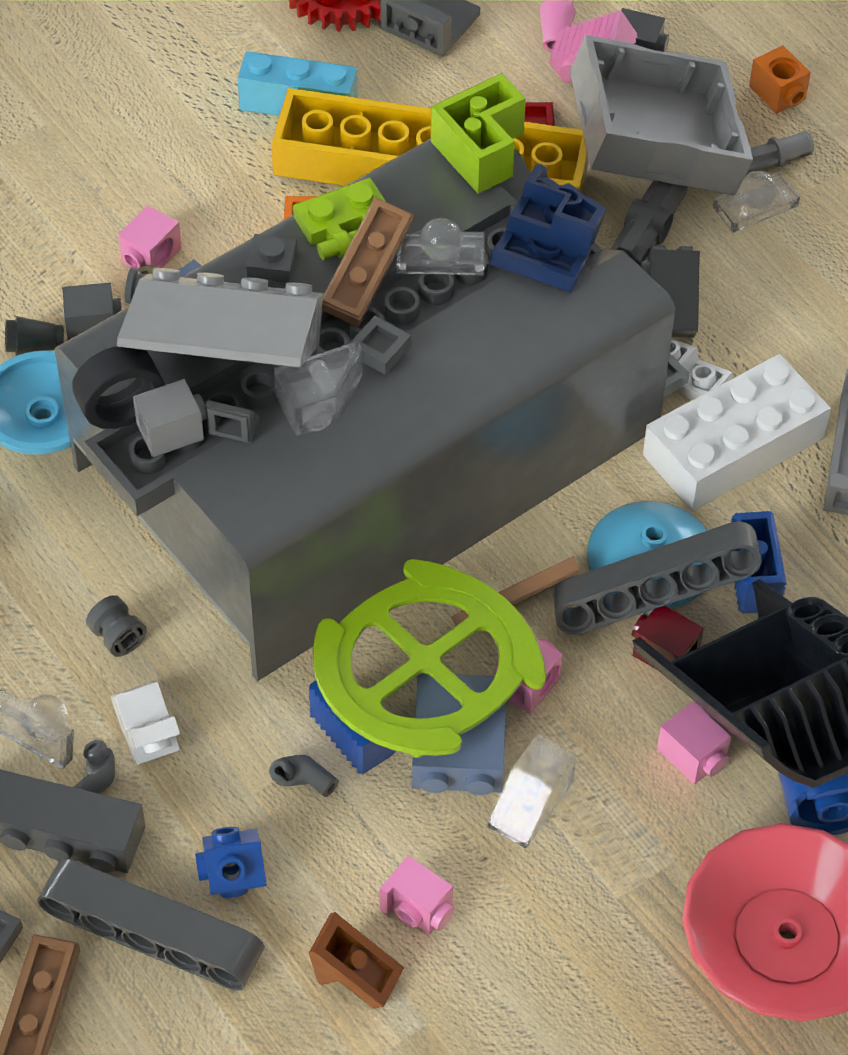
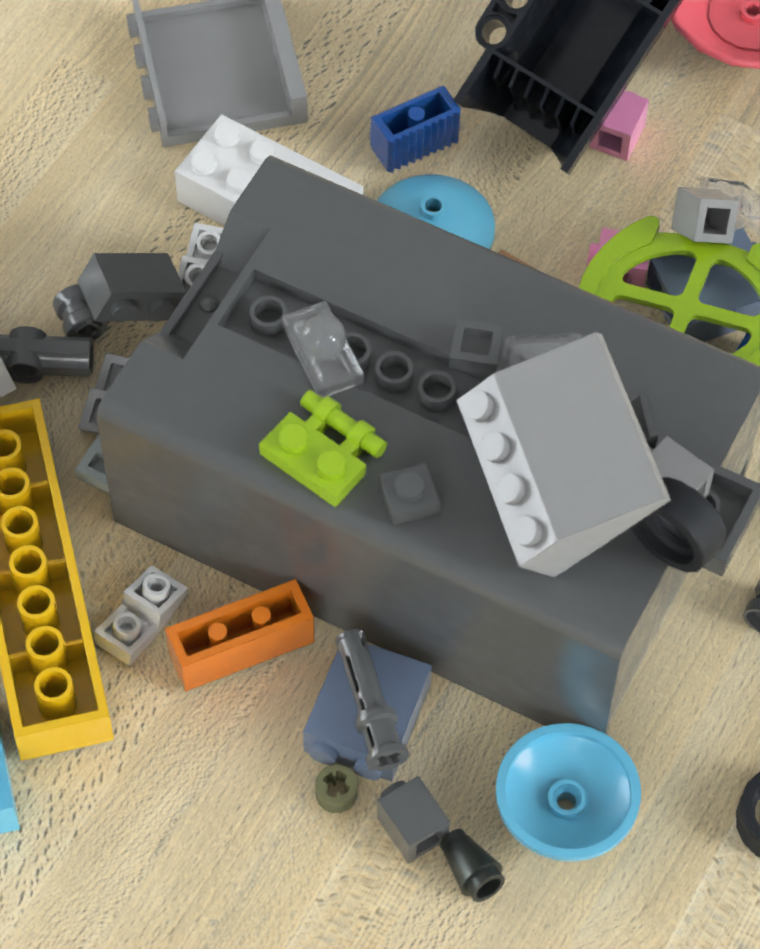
camera: 115 degrees left, 5 degrees up
bright pink brick [118,205,182,268] -> none
medium nougat tile [322,197,414,327] -> none
lime brick [431,73,526,194] -> none
dark blue slope [490,163,606,293] -> none
dark grey beam [553,521,762,635] -> none
dark red brick [631,606,704,670] -> none
none -> light grey brick [671,187,740,243]

